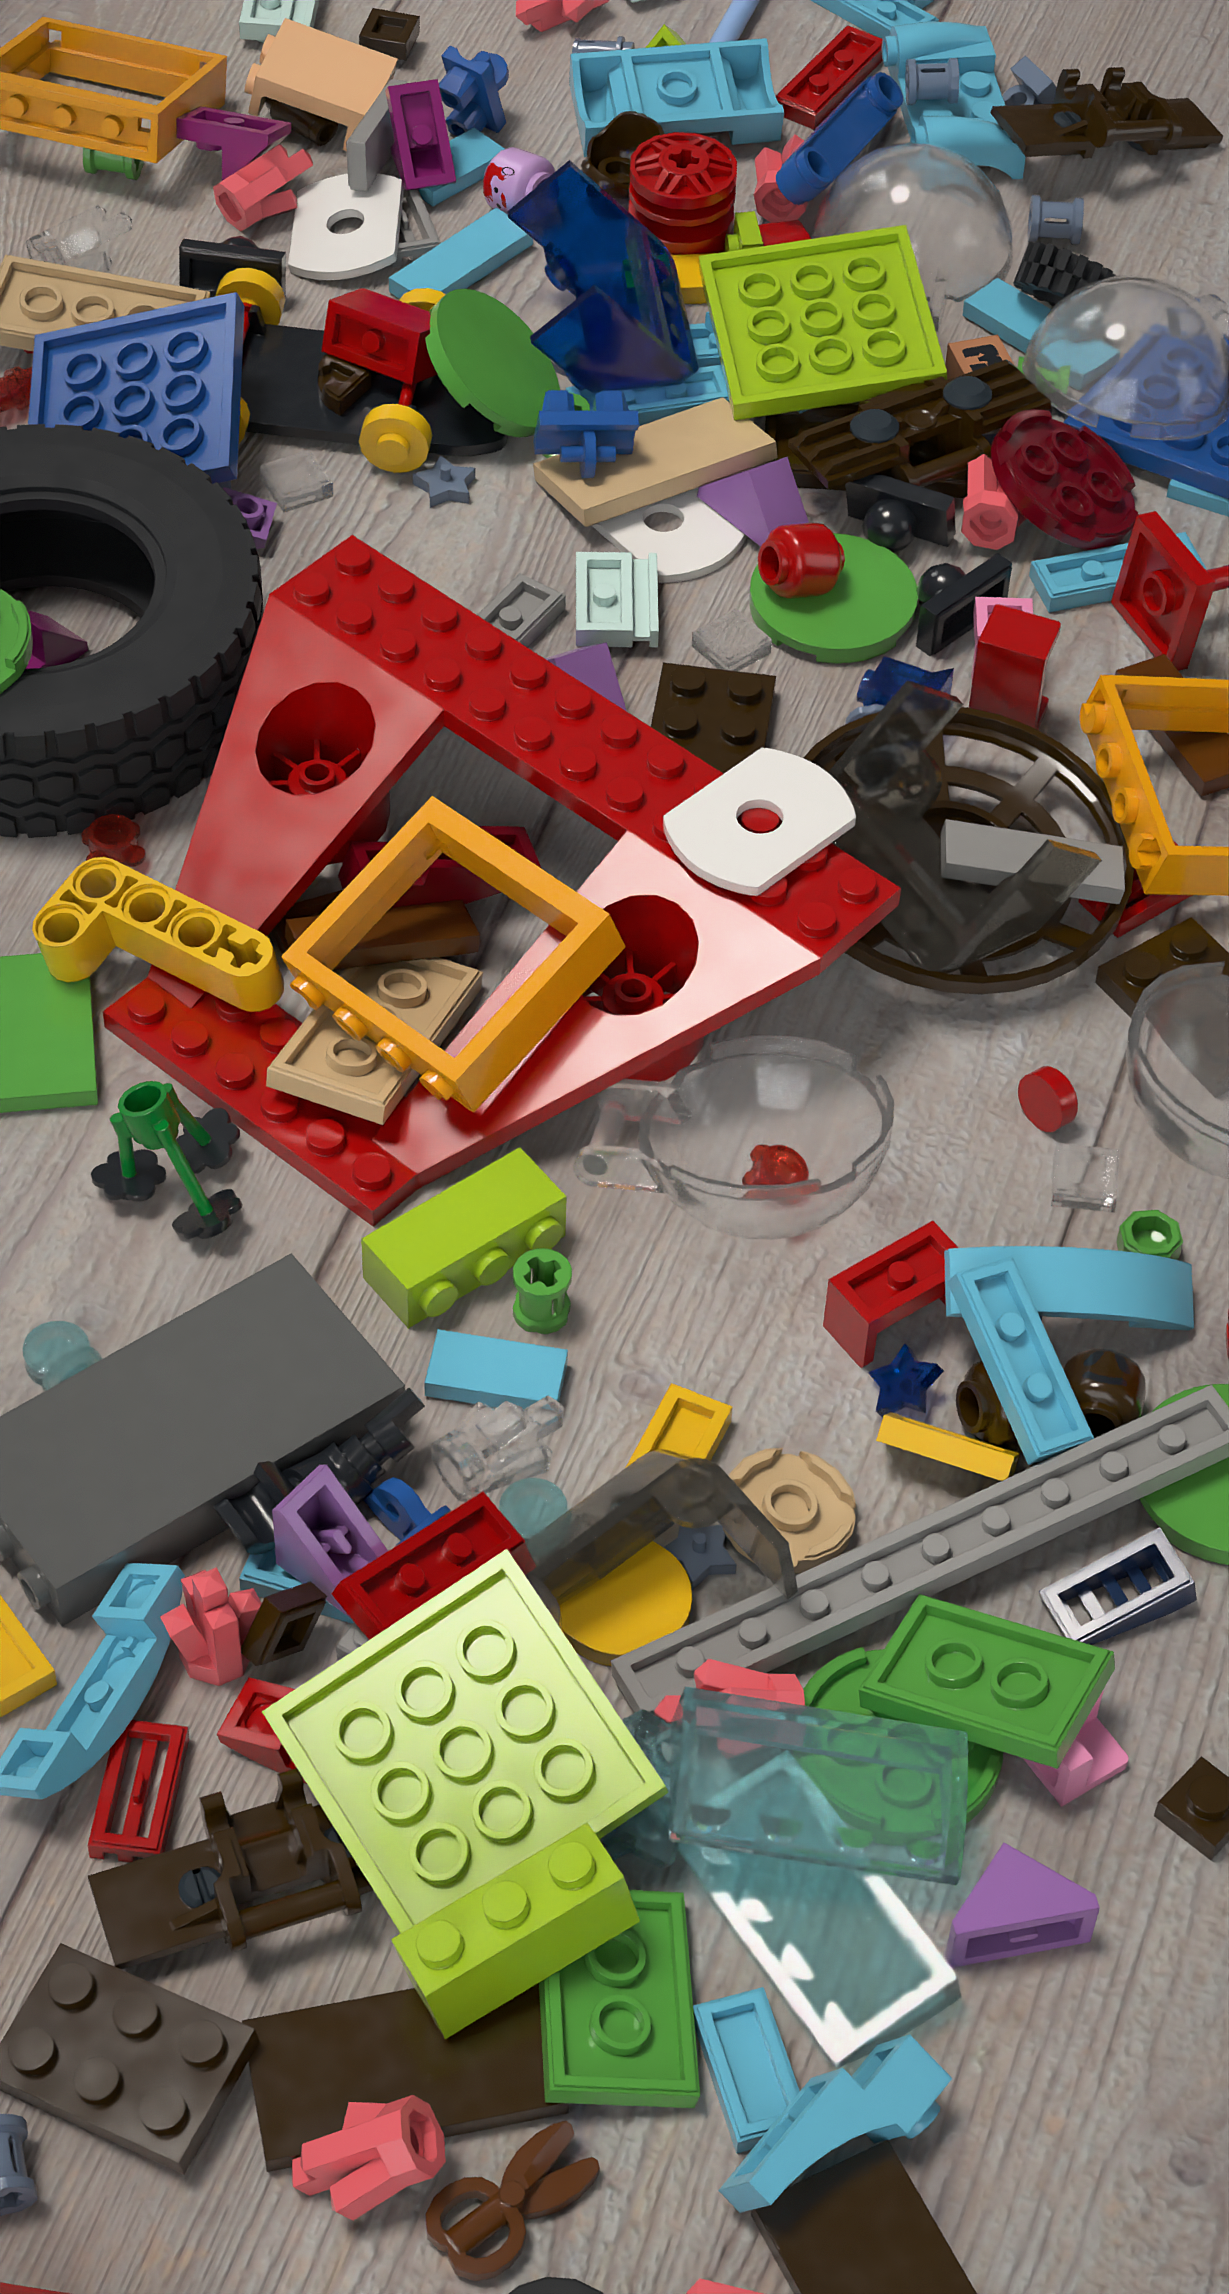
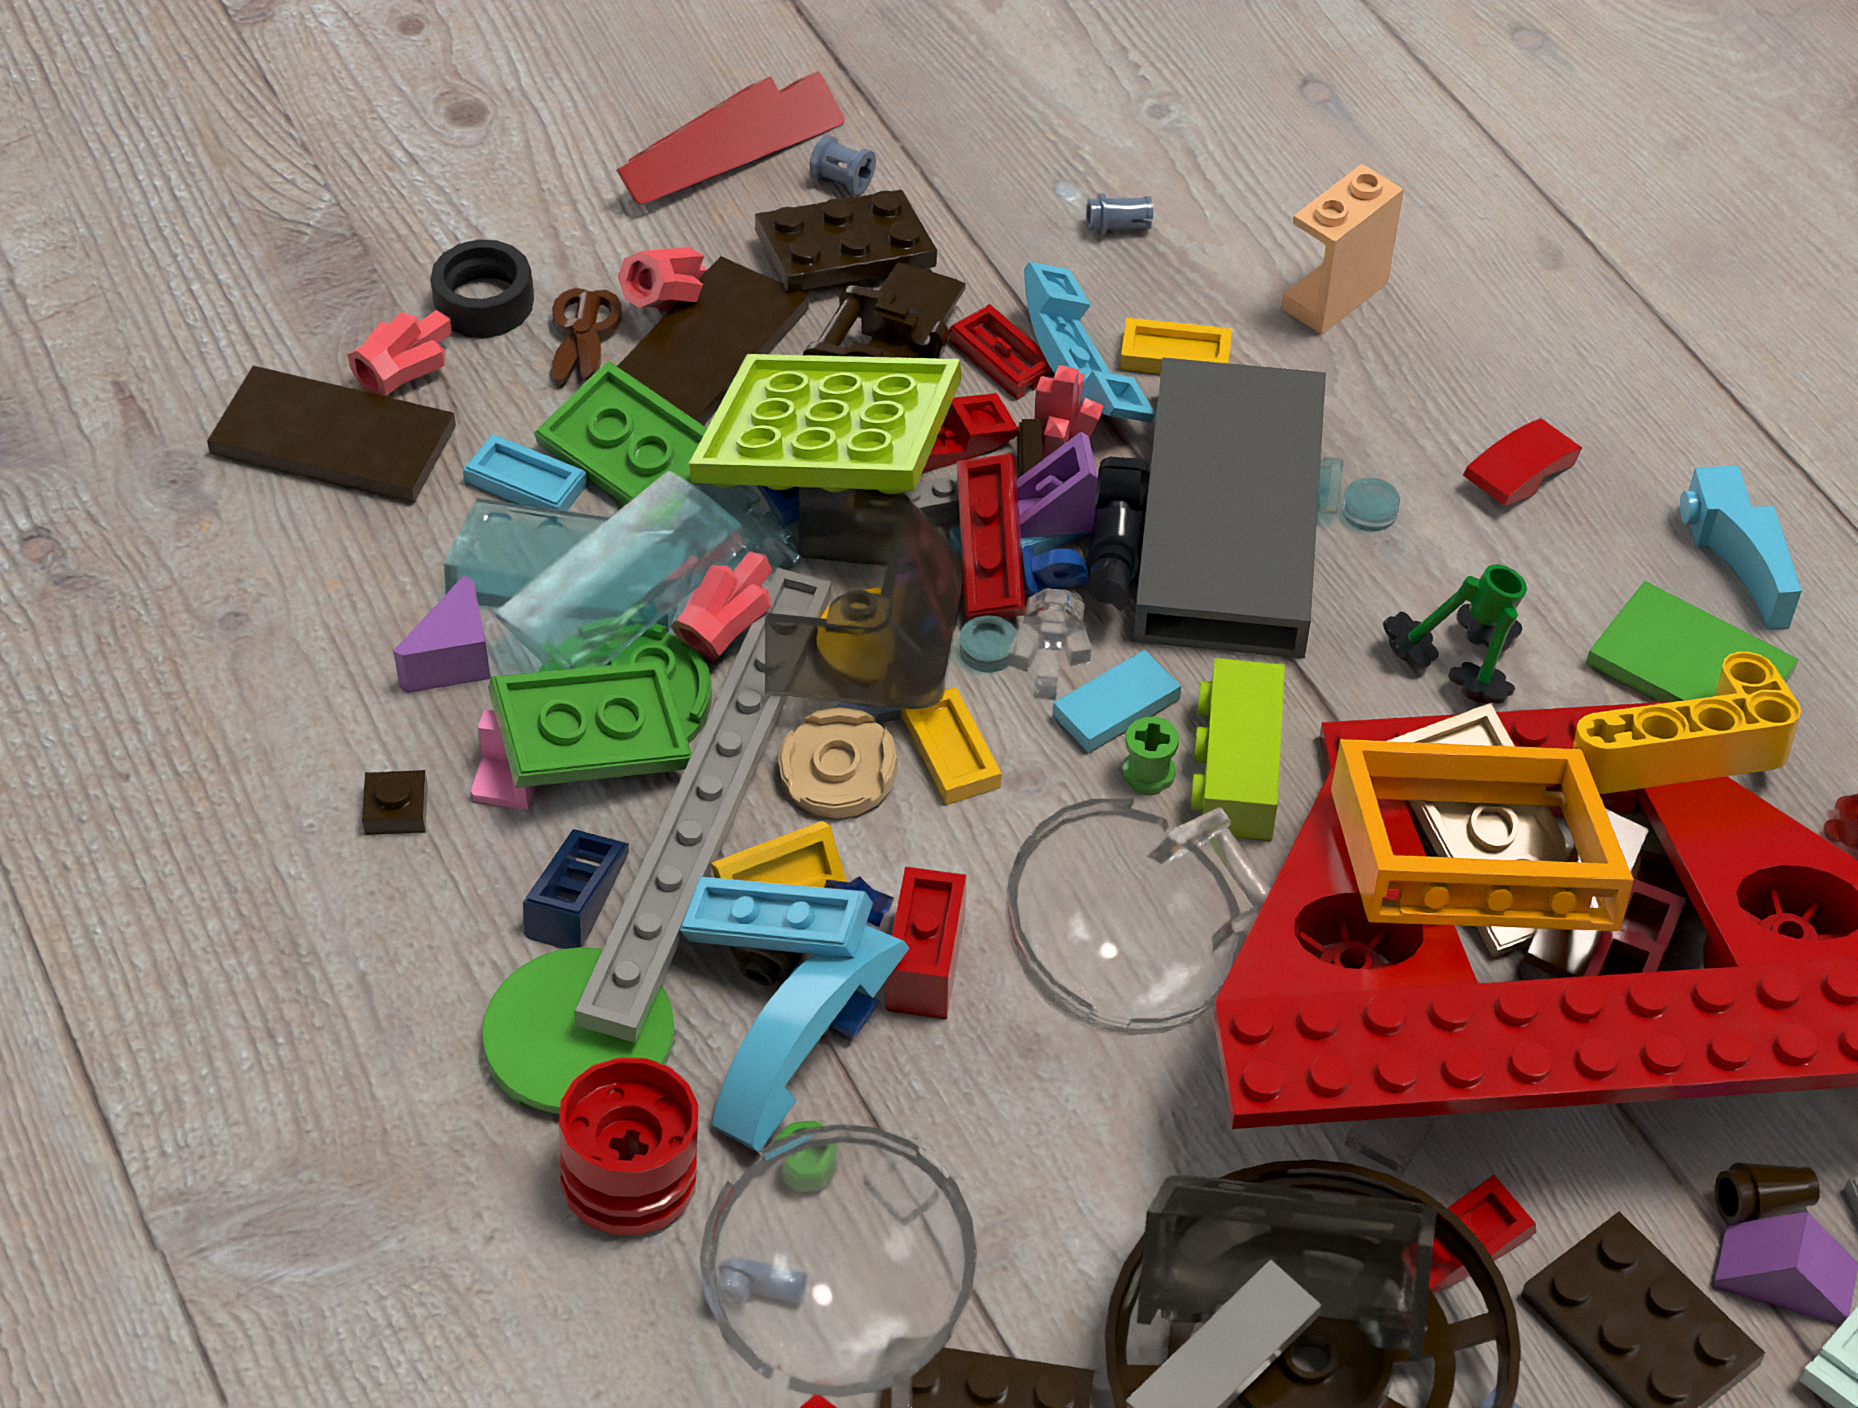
camera: 135 degrees right, 0 degrees up
lime brick [391,1822,640,2039] -> none
white piece [663,748,856,896] -> none
medium azure slope [718,2034,952,2213] -> none
clear red plate [742,1144,809,1213] -> none
red tile [1018,1066,1078,1132] -> none
dark brown head [1063,1349,1146,1438] -> none

